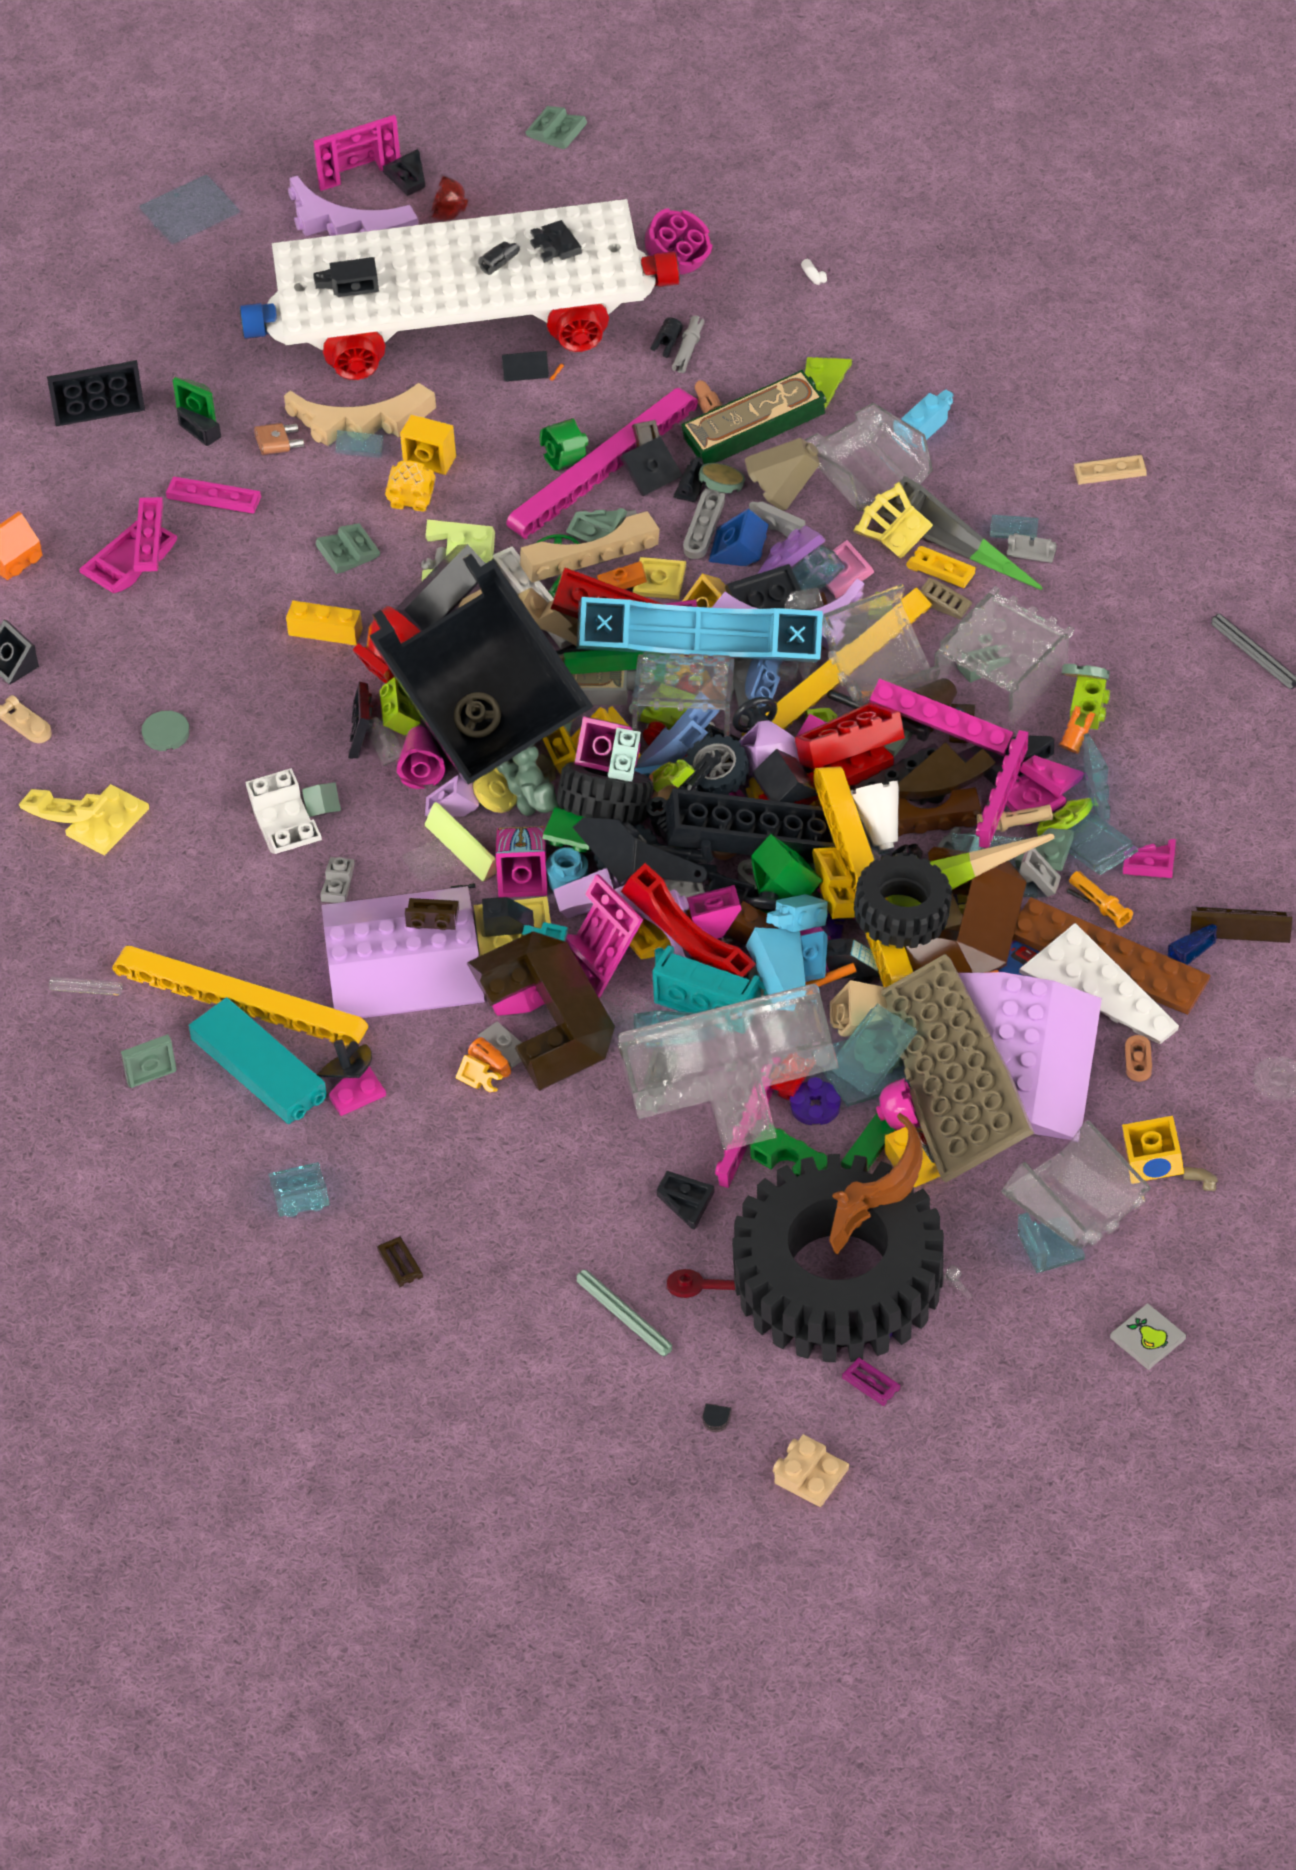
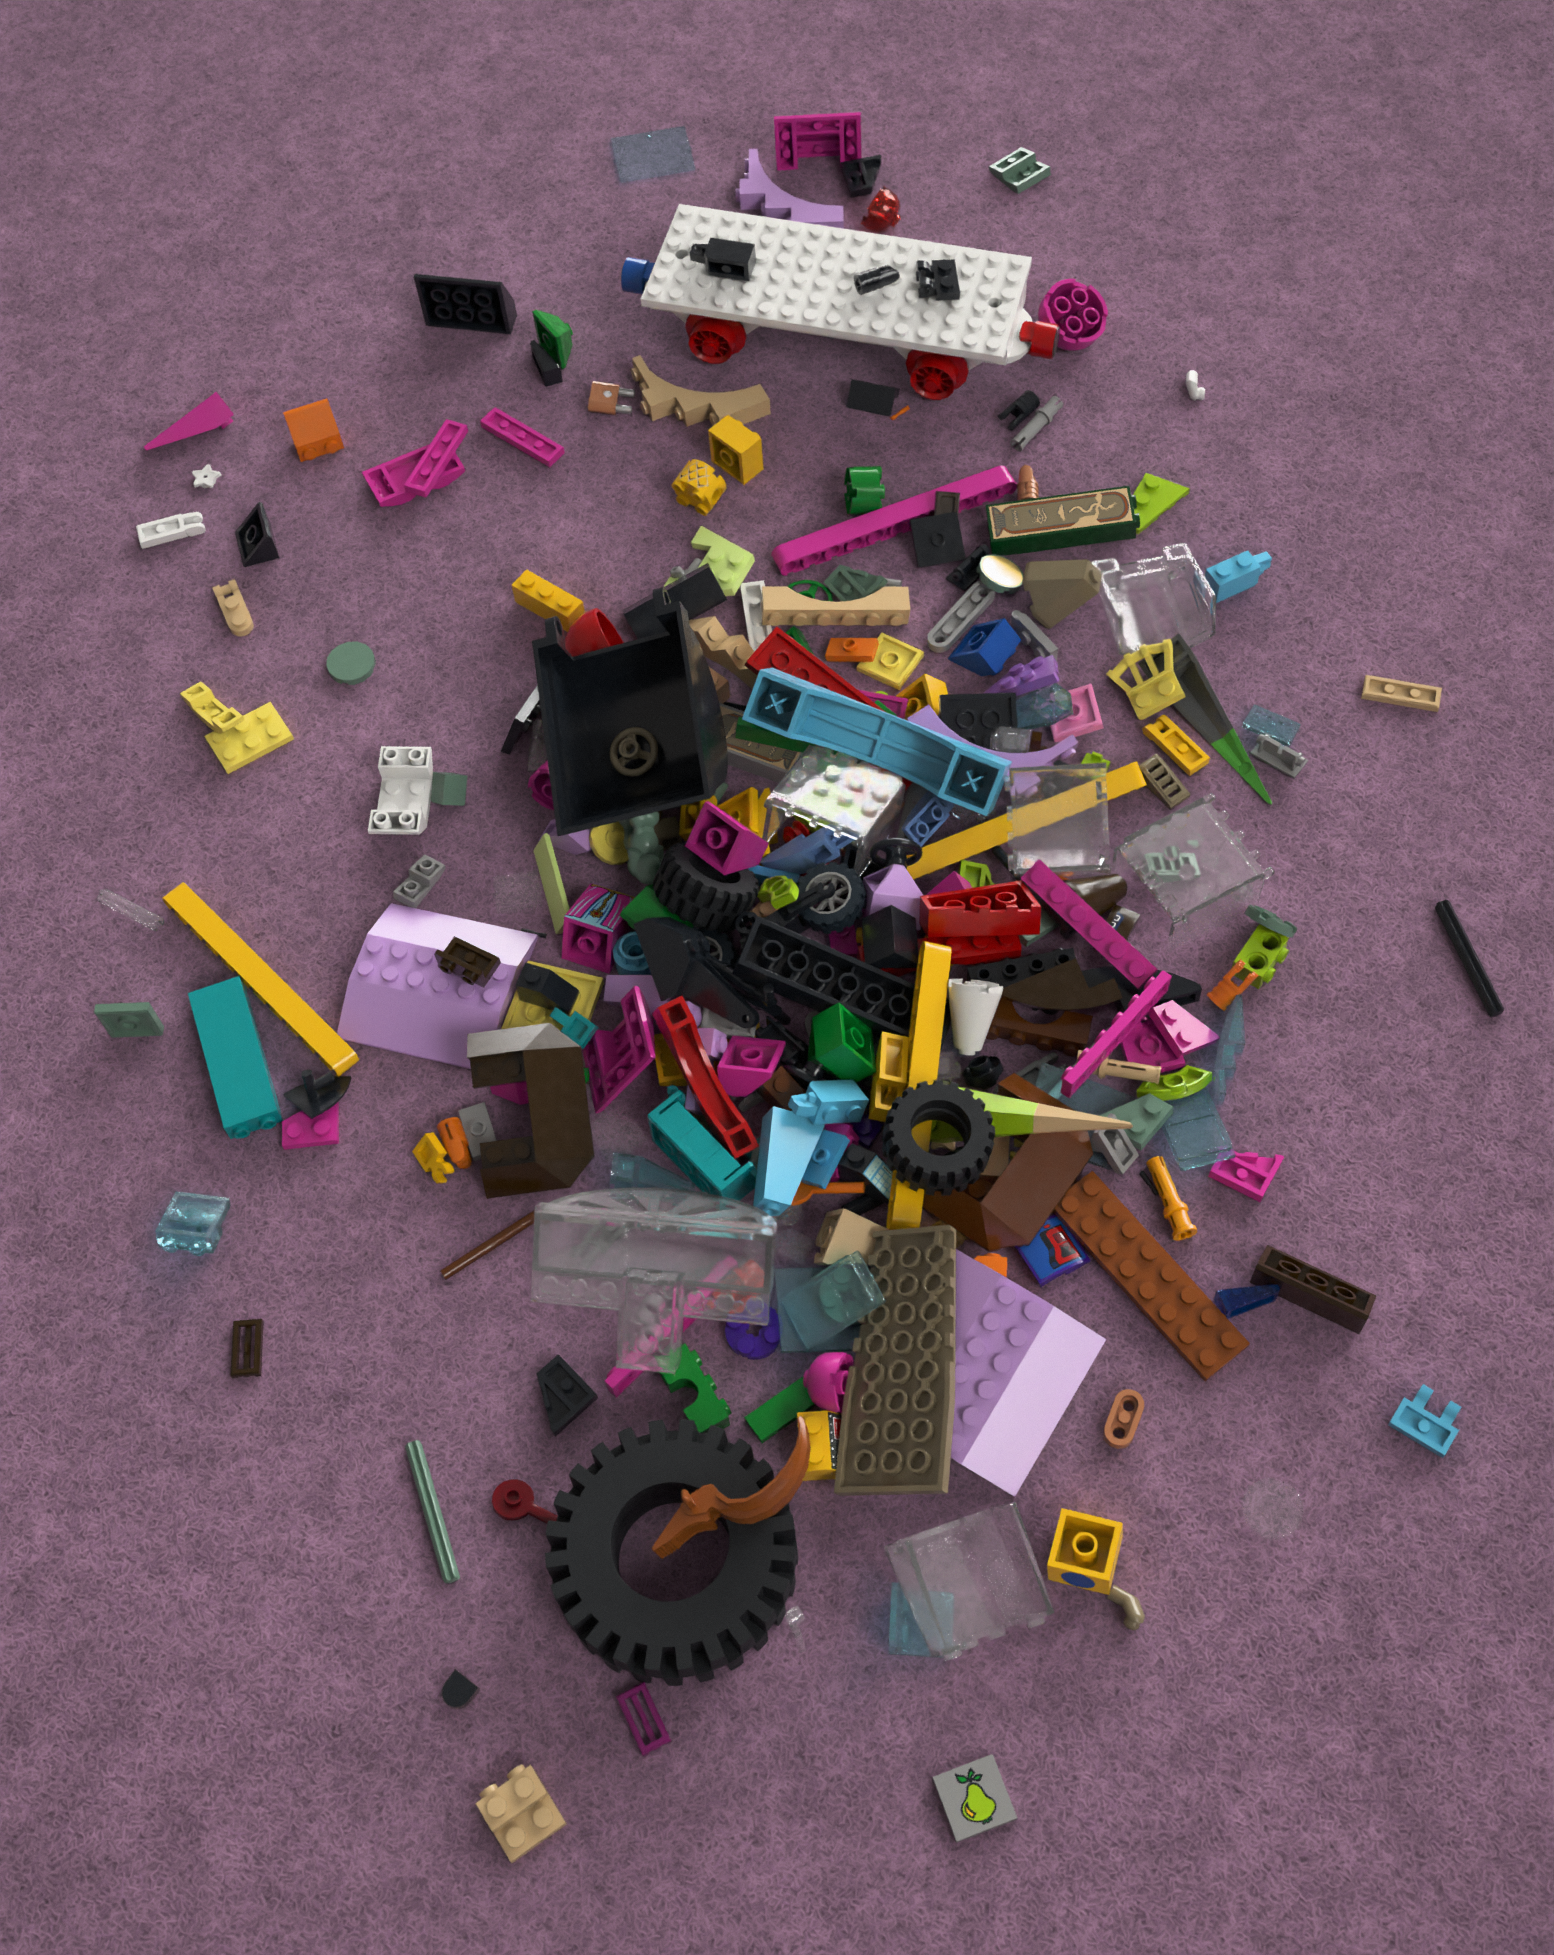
camera: 25 degrees right, 10 degrees up
sand green slope [316,523,380,574] -> none
clear light blue plate [335,430,384,458] -> none
light aqua slope [608,728,641,782] -> none
white wing [1019,923,1179,1044] -> none
none -> reddish brown bar [440,1209,542,1280]

